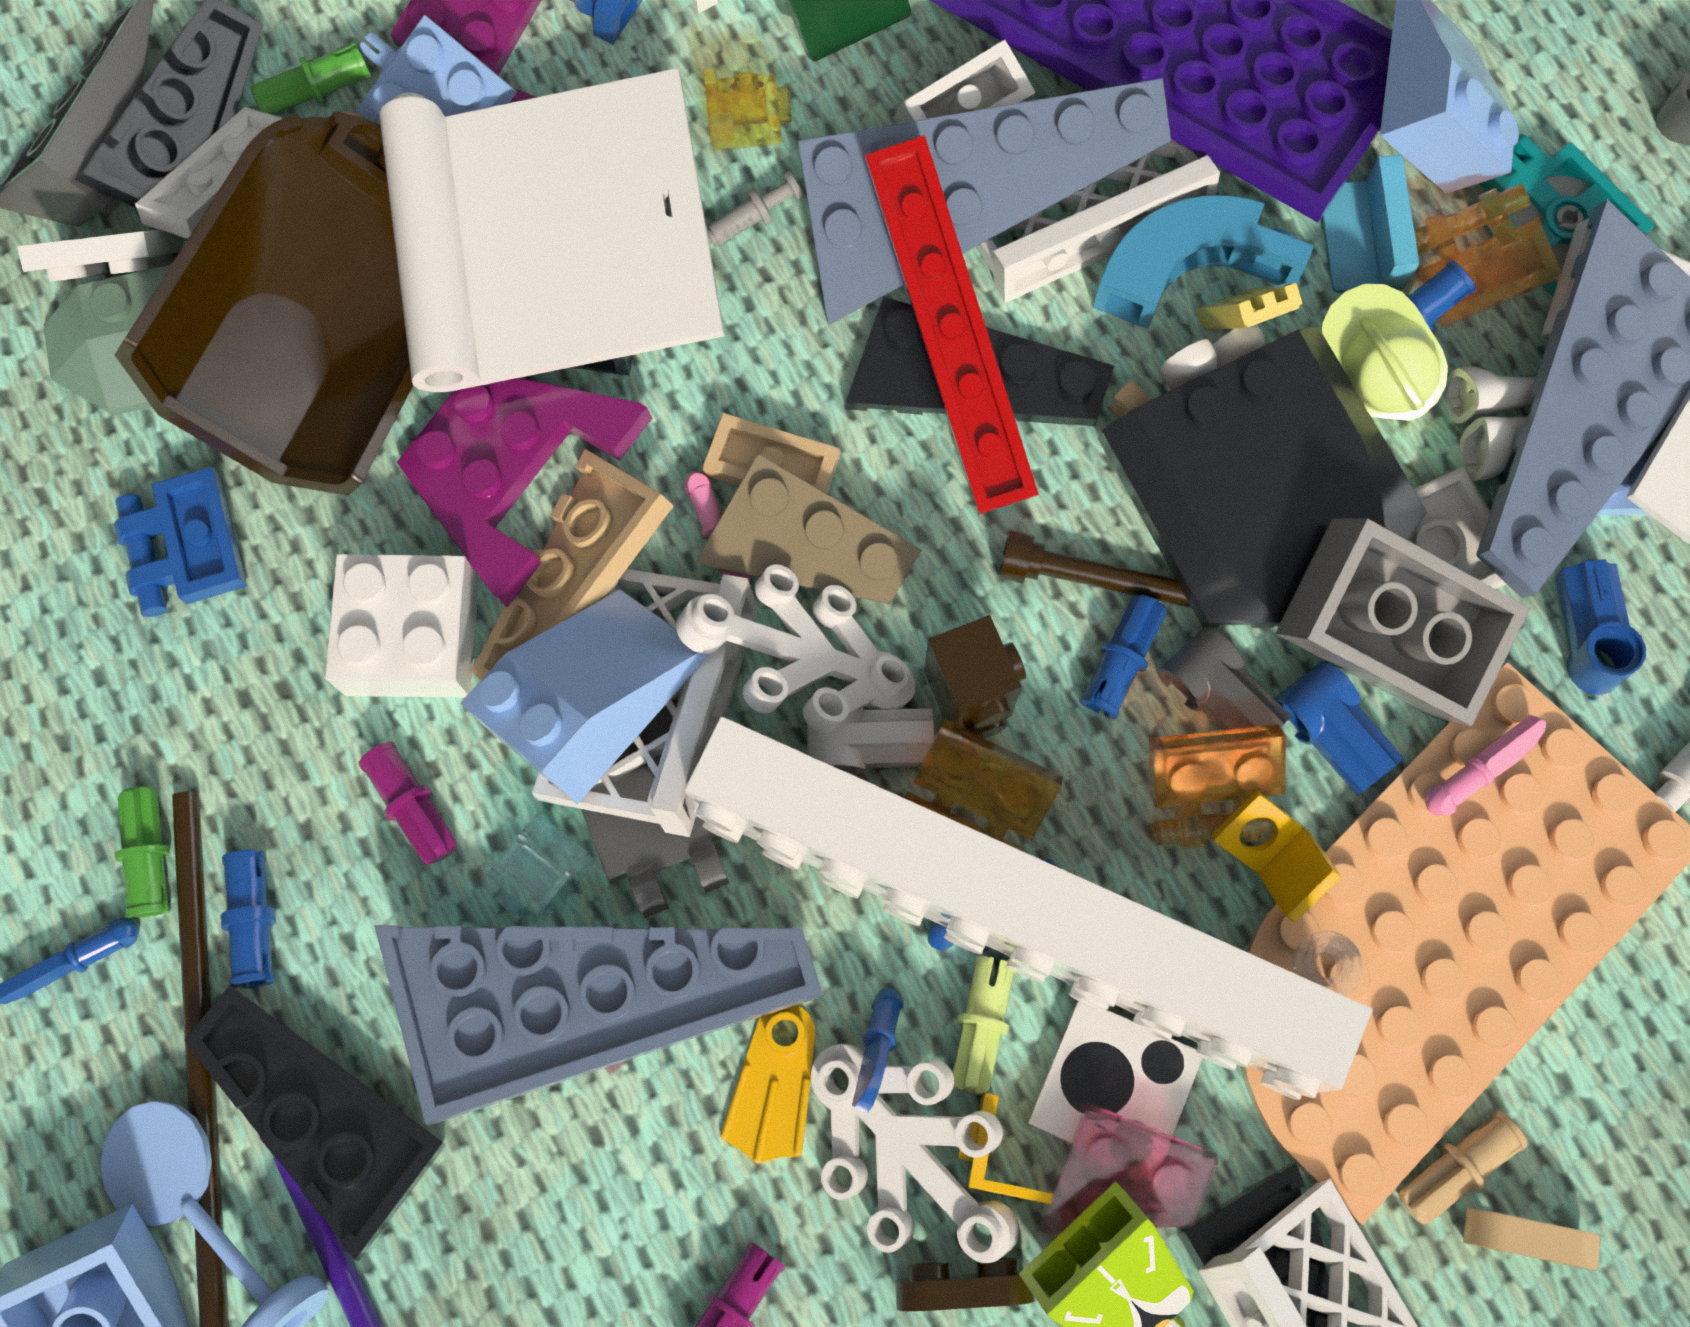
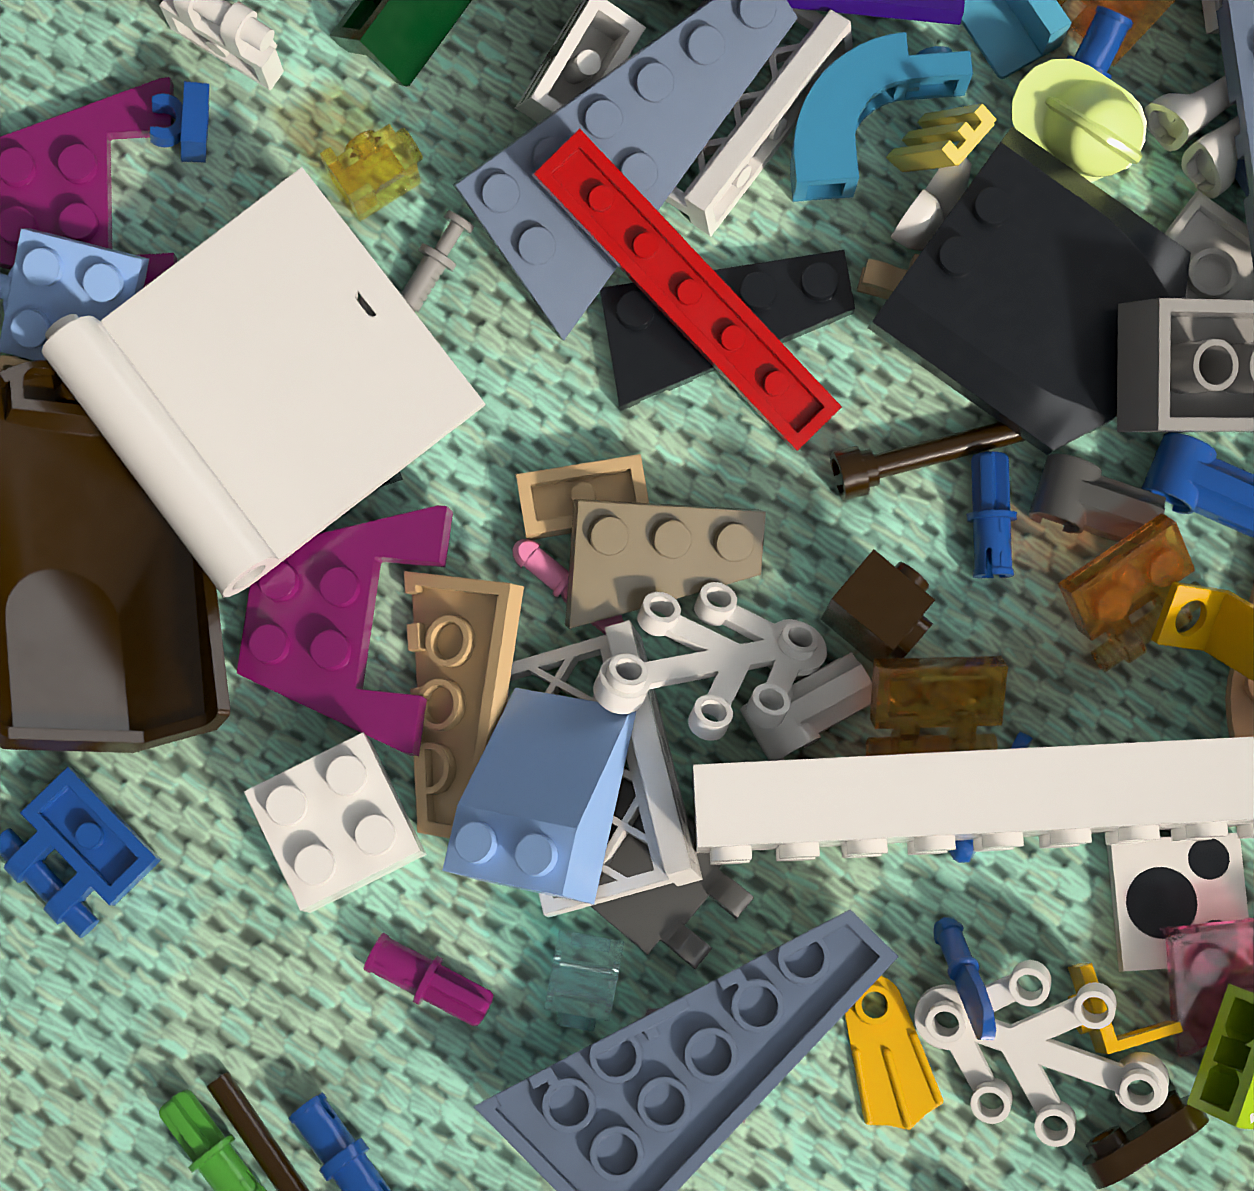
camera: 30 degrees left, 5 degrees up
yellowish green axle [952,956,1016,1095] -> none

